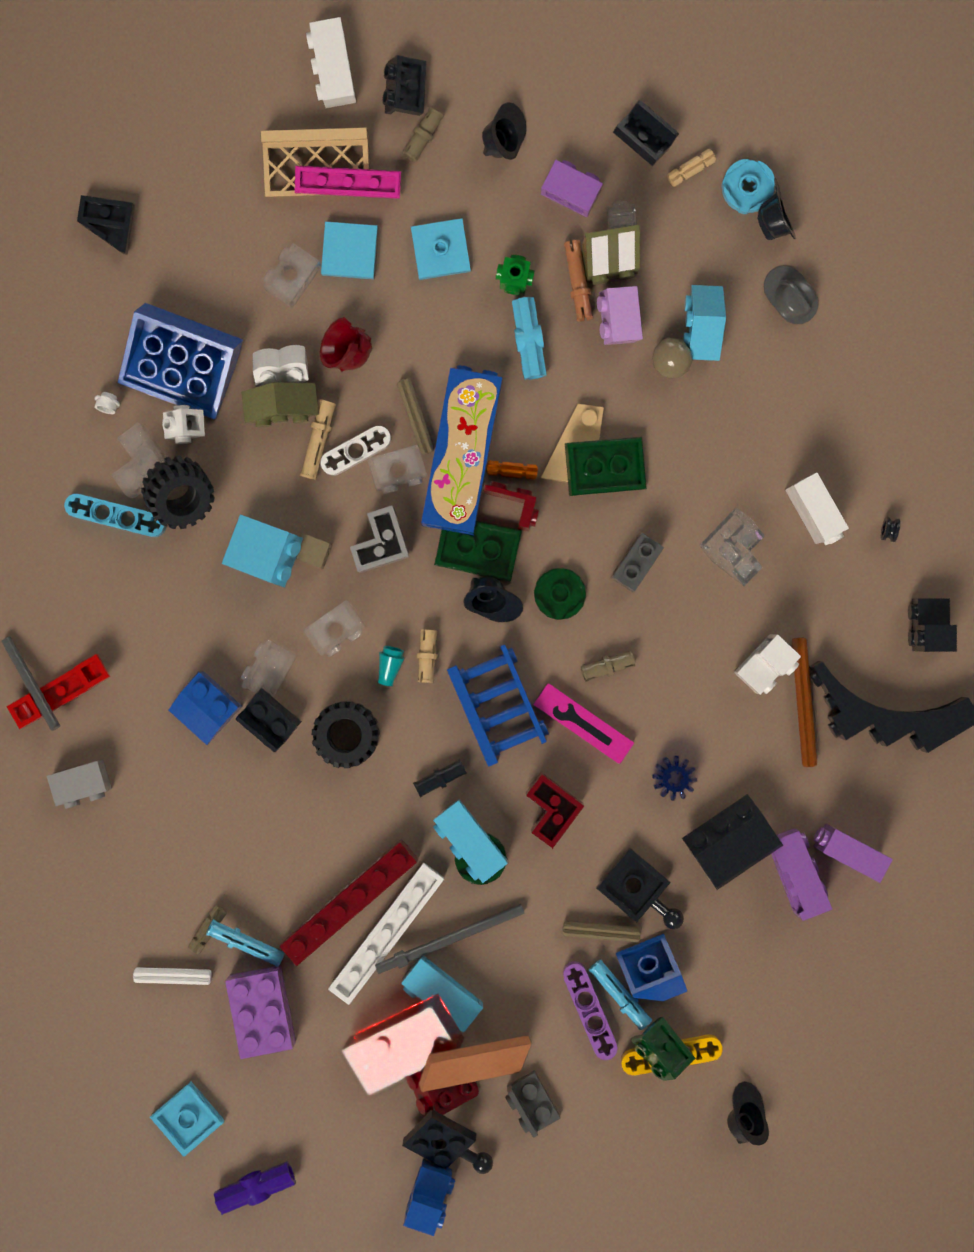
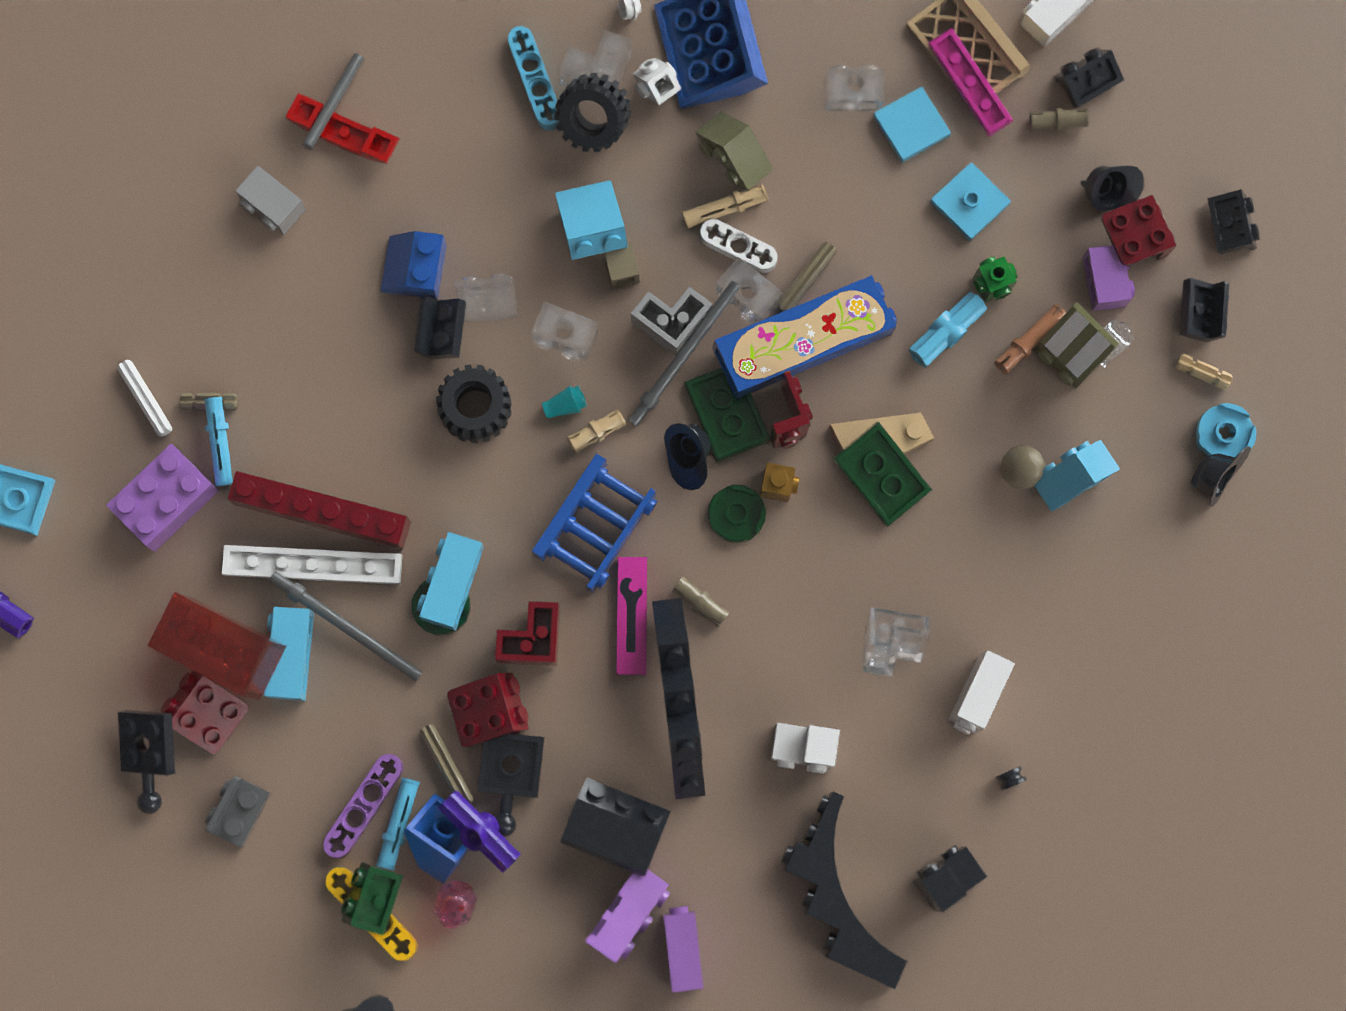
camera: 50 degrees right, 10 degrees down
white brick [253,345,309,387] -> none
dark red helmet [320,317,372,372] -> none
blue brick [403,1159,455,1236] -> none
black pin [413,759,467,798] -> none
nougat tile [419,1036,531,1092] -> none
orange axle [486,460,538,479] -> none
lavender brick [597,286,643,345] -> none
dark grey brick [611,533,664,592] -> none
clear blue gear [652,755,697,801] -> none
dark grey piece [764,266,818,324] -> none
dark orange axle [792,637,817,767] -> none
none -> clear pink head [433,880,477,928]
none -> dark purple piece [438,790,521,873]
none -> dark red bracket [447,673,529,747]
none -> dark grey bar [628,280,741,427]
none -> black arch [652,598,705,799]
none -> pearl gold brick [760,462,800,502]
none -> dark red bracket [1101,195,1177,266]
none -> black bracket [1207,189,1260,254]

